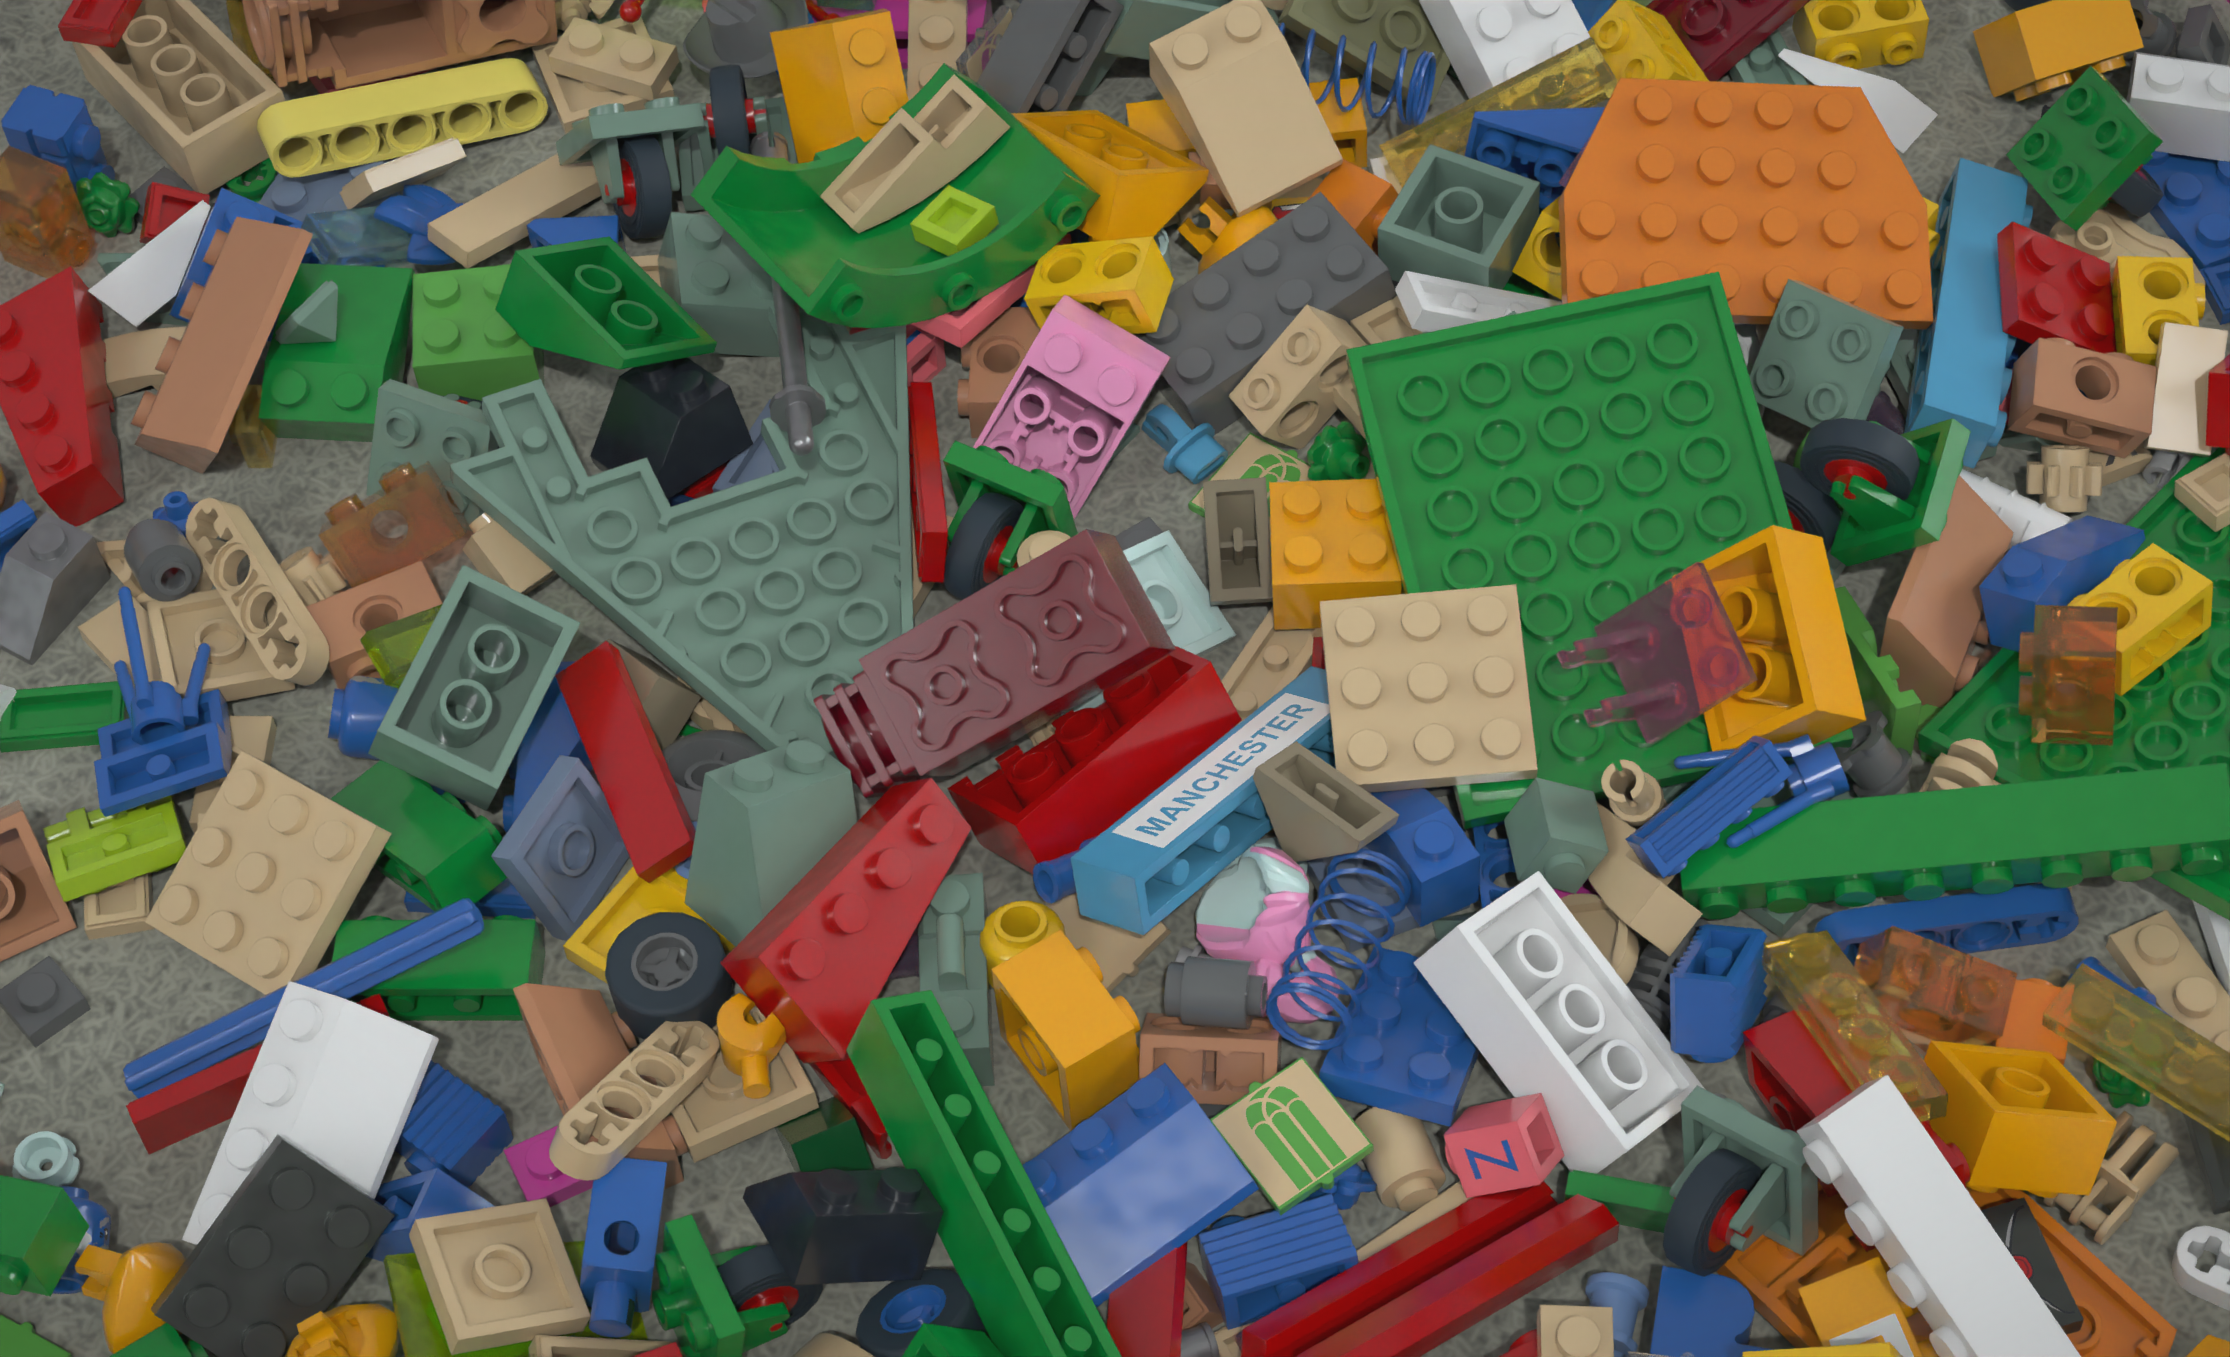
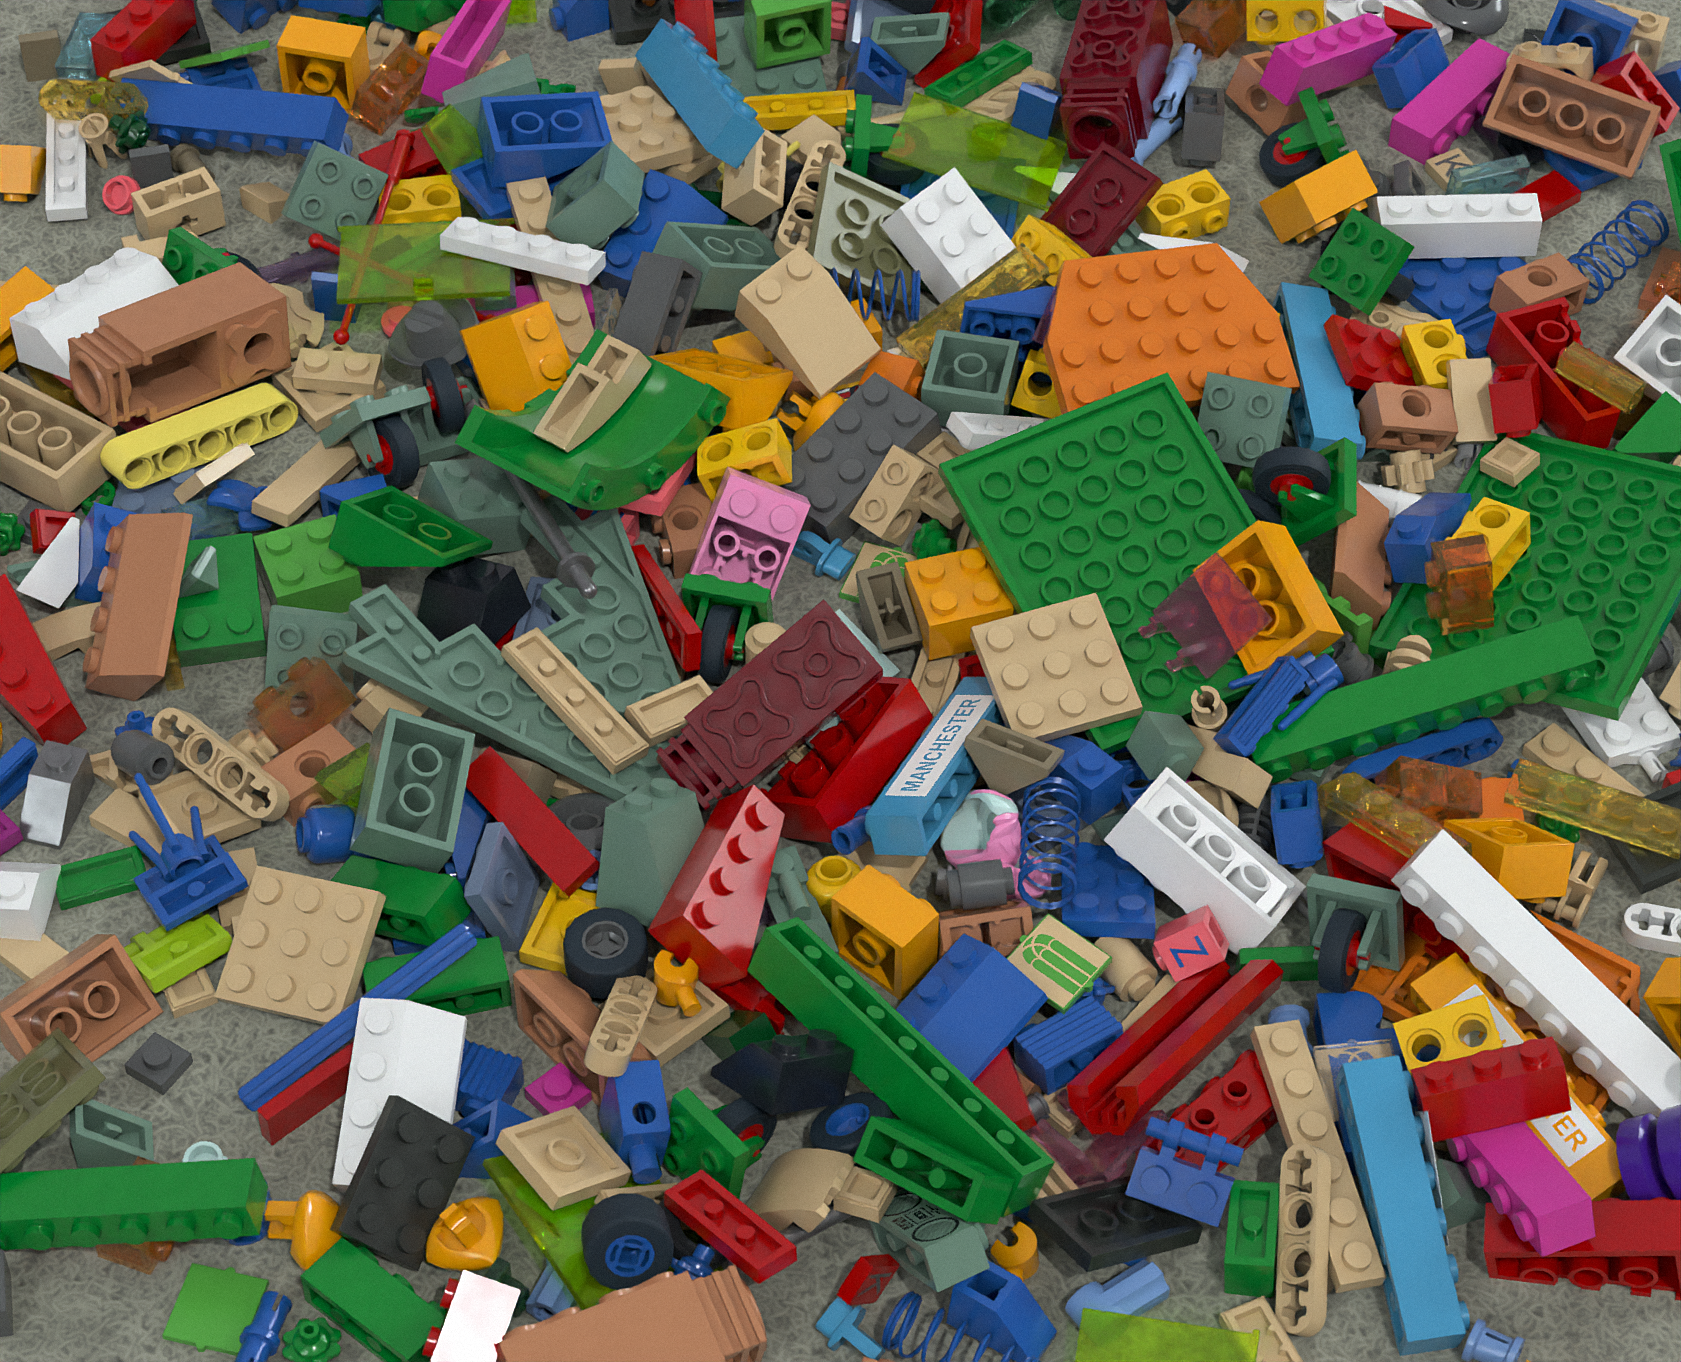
camera: 20 degrees left, 5 degrees down
lime plate [910,185,999,256] -> none
none -> tan tile [501,627,650,775]
none -> tan tile [624,675,713,747]

